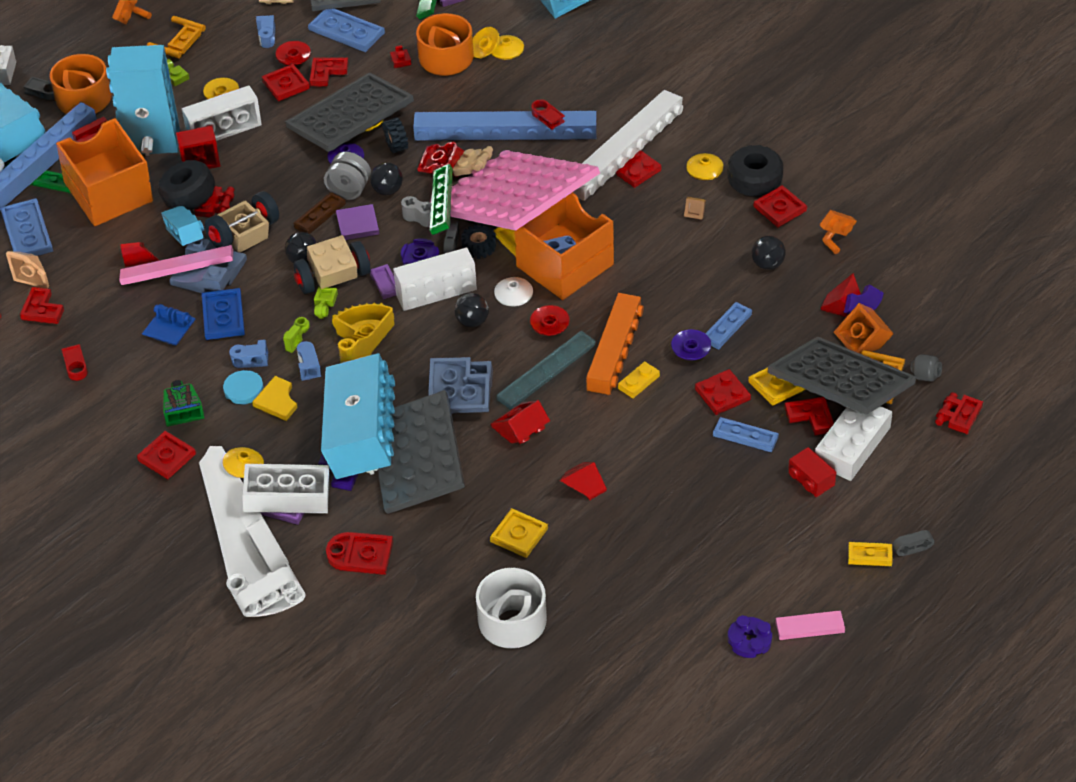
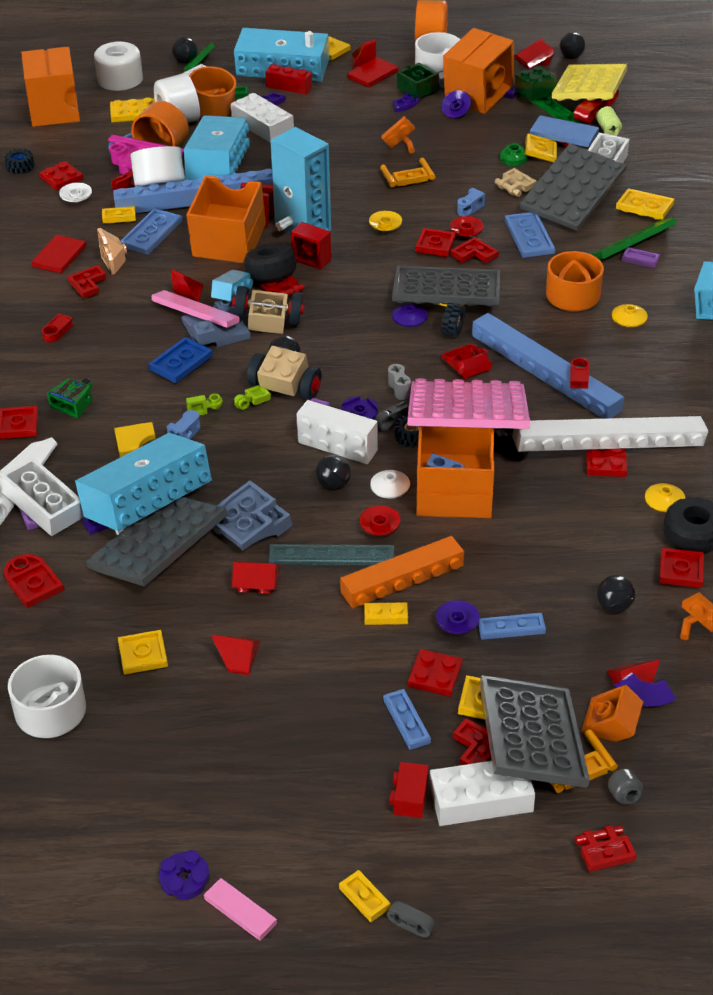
camera: 45 degrees right, 5 degrees down
blue hinge [142,304,196,346] -> none
lime plate [167,59,189,86] -> none
white brick [182,86,262,141] -> none
yellow dish [222,447,264,478] -> none
medium azure tile [223,370,264,405] -> none
medium blue leg [229,340,268,368] -> none
reddish brown tile [293,192,346,234] -> none
light grey wheel [324,152,371,200] -> none
yellow arm [332,302,395,363] -> none
medium lavender tile [336,204,379,240] -> none
black piece [370,162,403,195] -> none
red tile [390,45,411,69] -> none
green tile [429,164,453,235] -> none
tan plate [453,146,493,176] -> none
yellow dish [473,27,499,59] -> none
medium nougat tile [684,197,706,220] -> none

